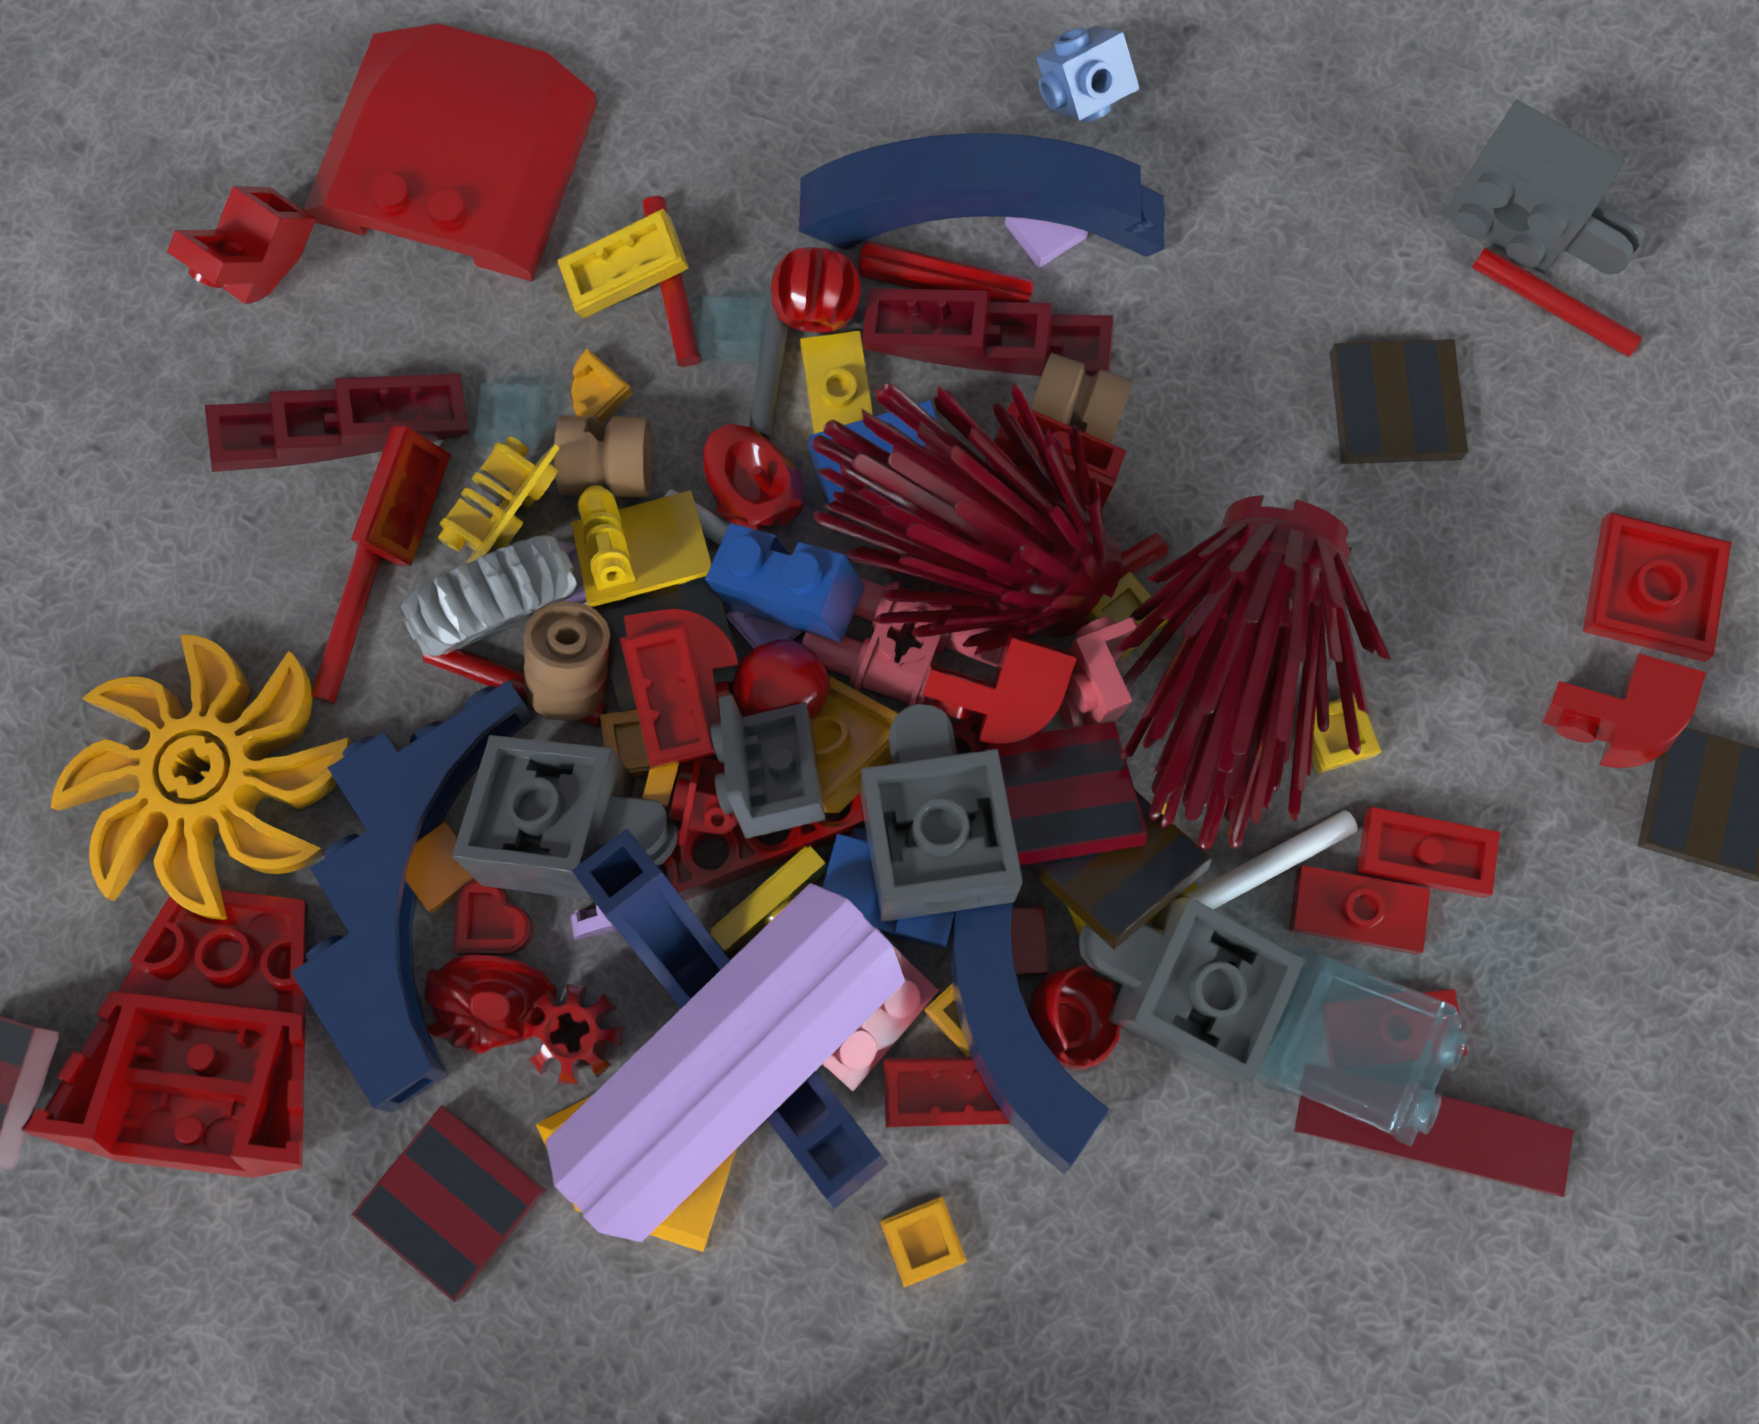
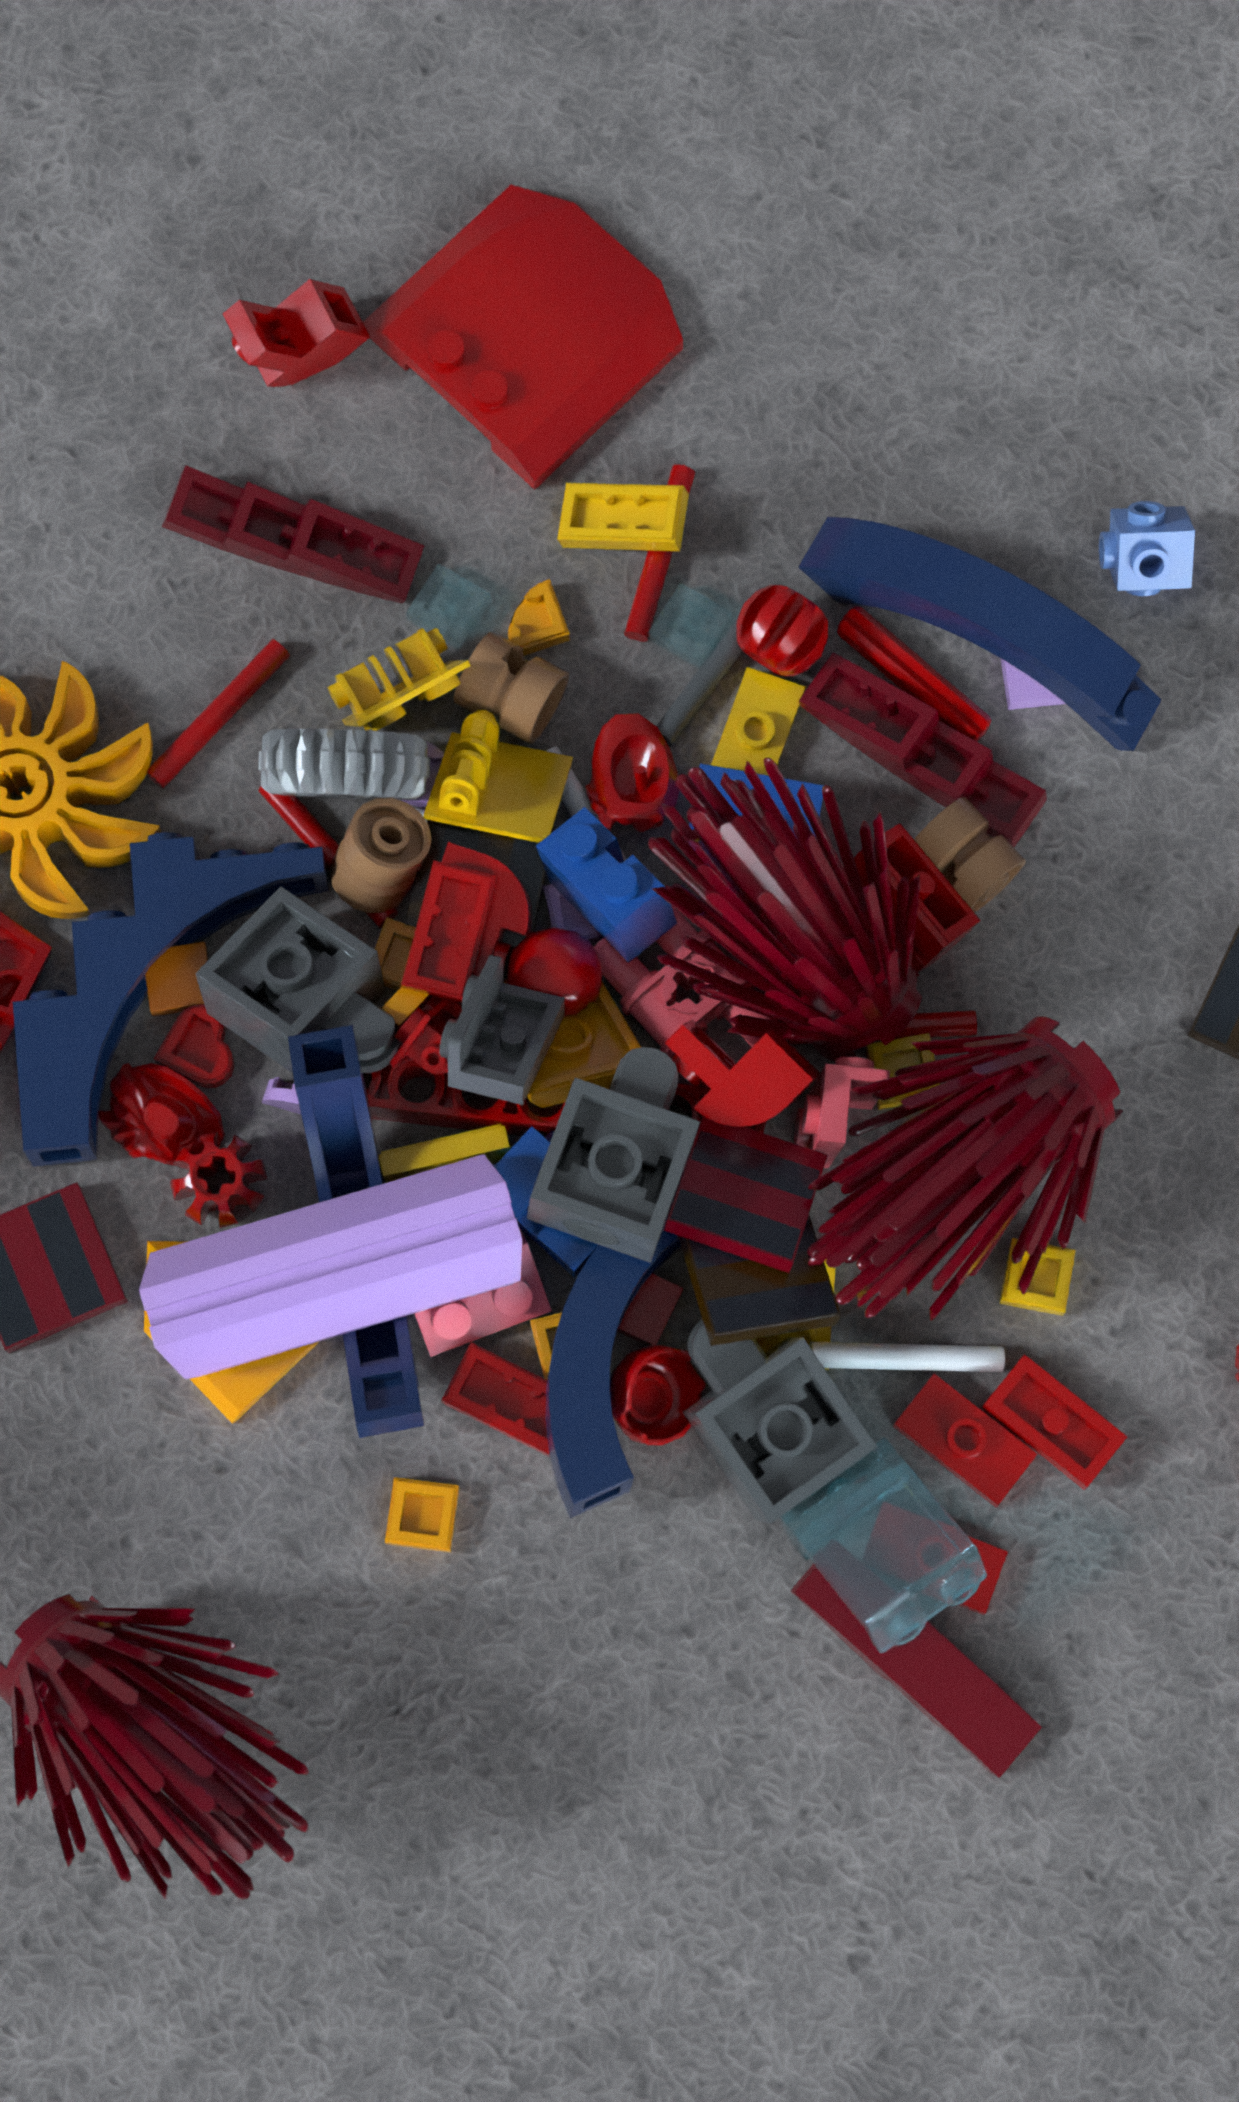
camera: 30 degrees right, 0 degrees up
red plate [351,426,451,566] -> none

